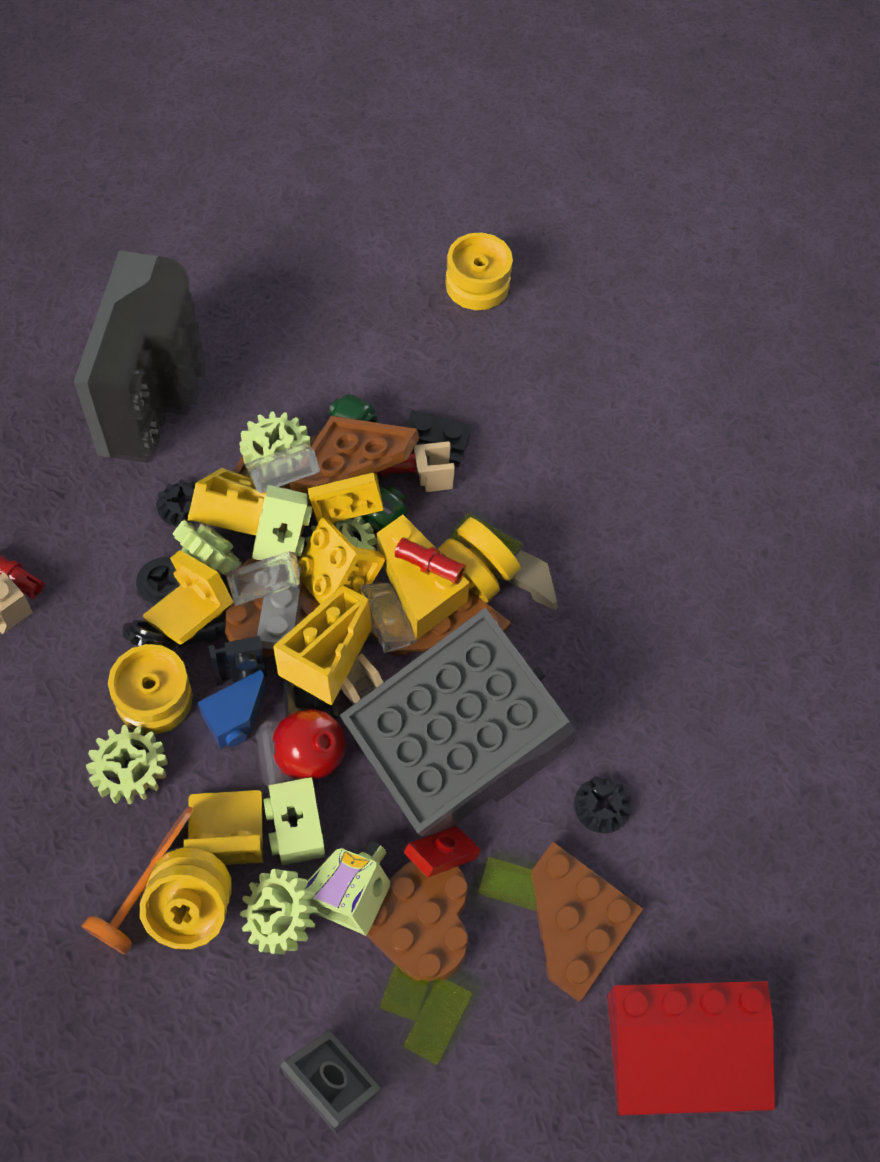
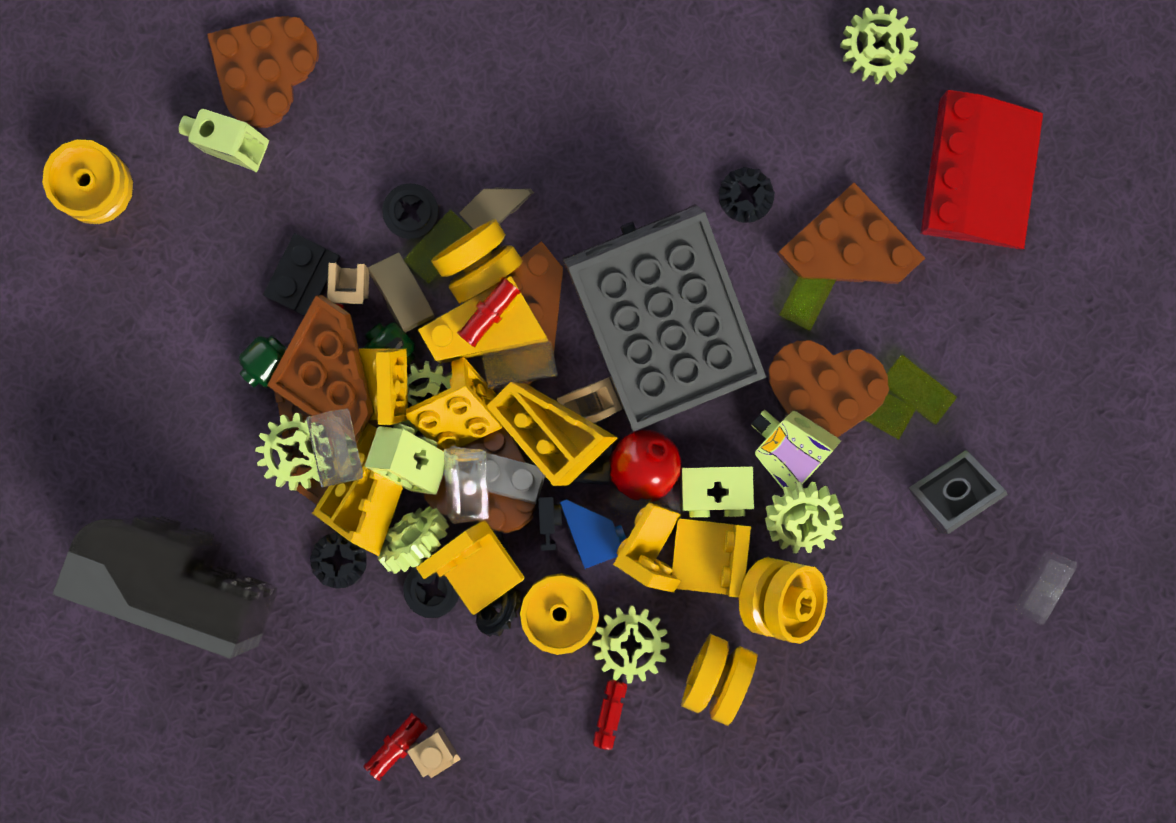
camera: 80 degrees left, 25 degrees up
orange piece [81,806,193,955] -> none
red plate [404,826,481,878] -> none
none -> yellowish green torso [179,109,269,172]
none -> dark orange plate [207,16,319,128]
none -> dark tan slope [368,252,434,332]
none -> black gear [382,183,438,239]
none -> red axle [593,679,627,750]
none -> yellow bracket [613,503,681,593]
none -> yellow wheel [681,634,758,726]
none -> yellowish green gear [840,6,918,84]

